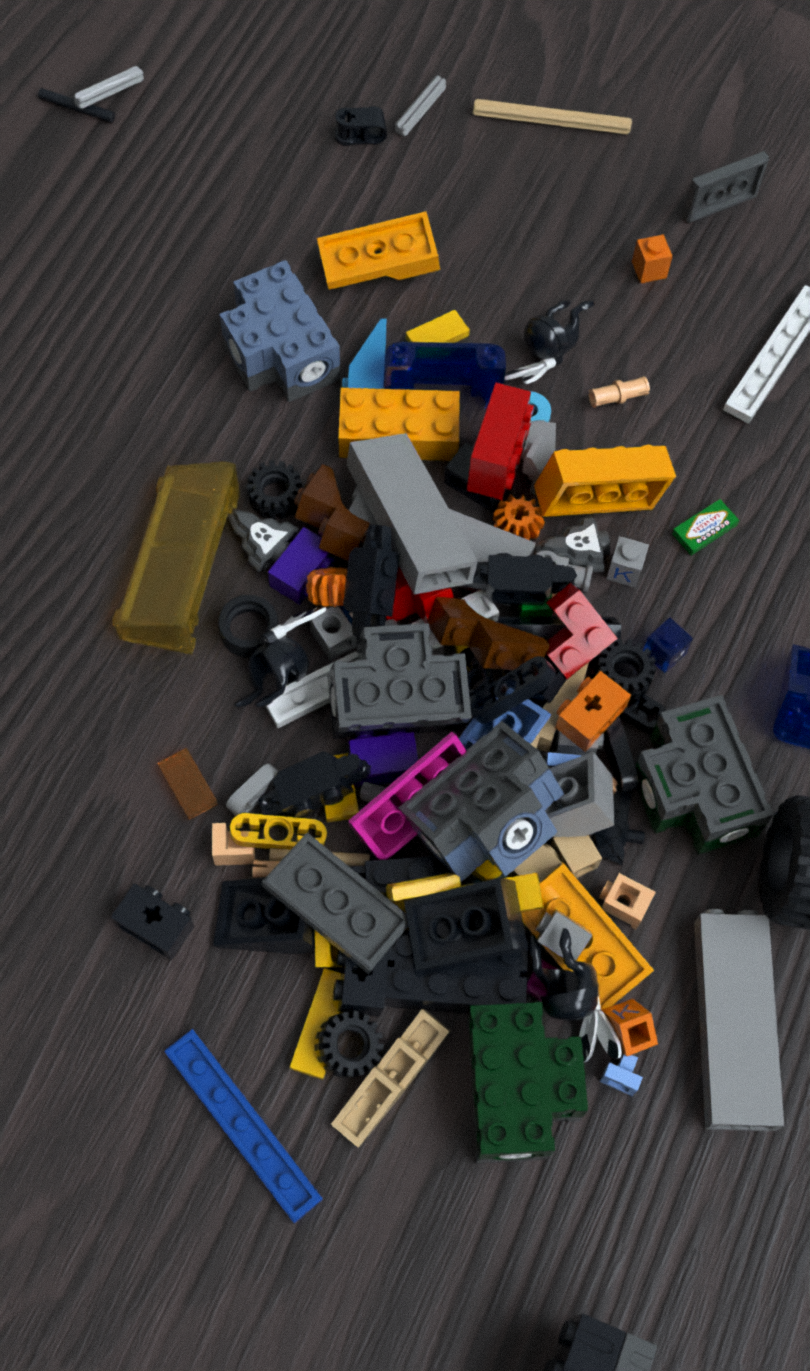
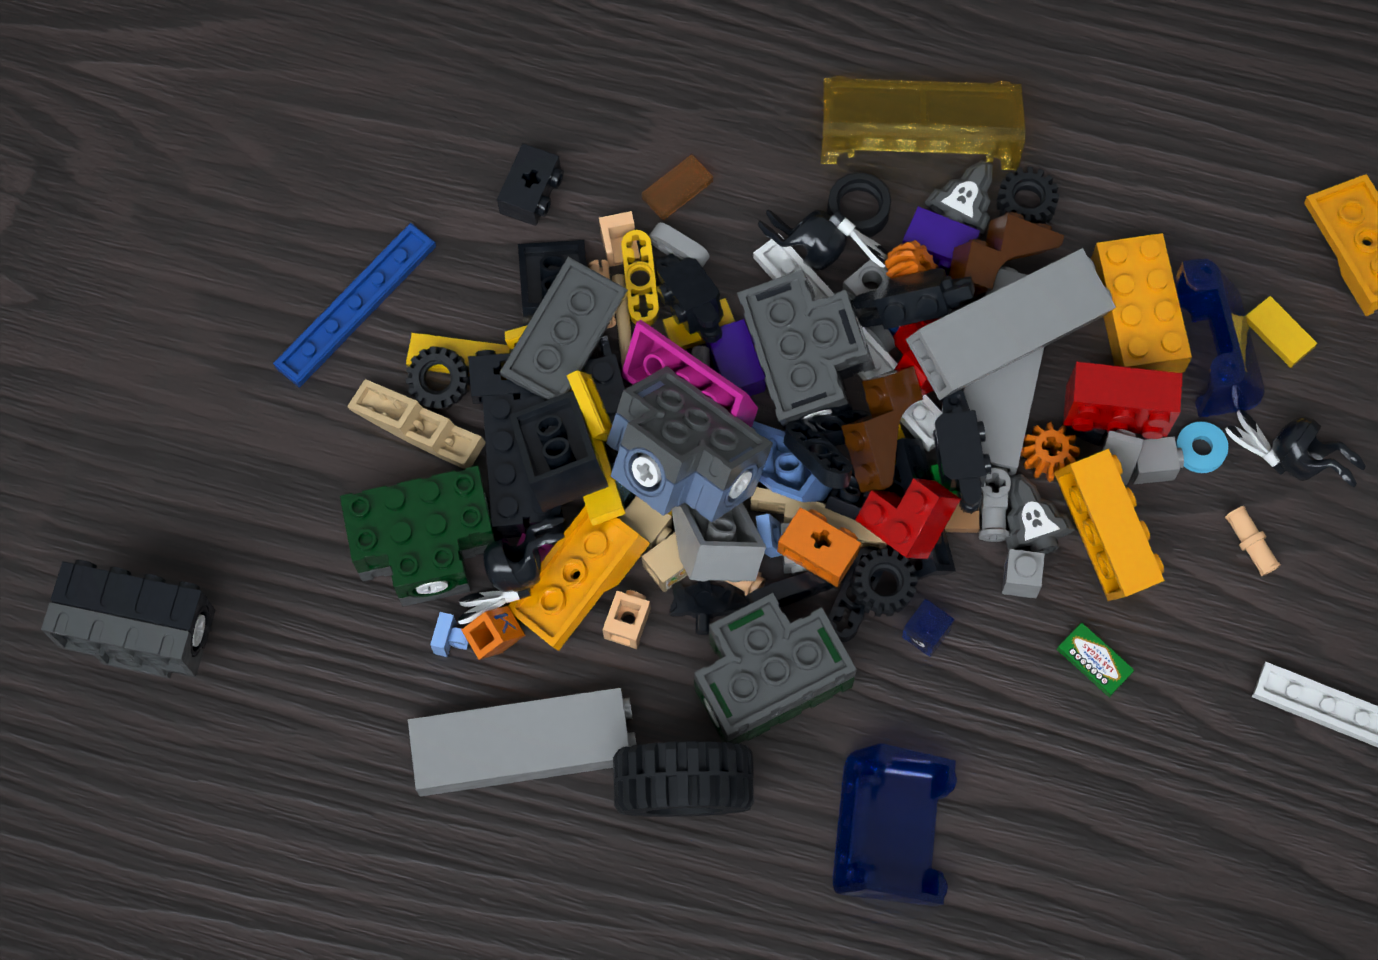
camera: 85 degrees right, 5 degrees up
sand blue piece [220,260,340,402] -> none
dark azure slope [342,319,387,389] -> none
light grey brick [535,909,592,961] -> none

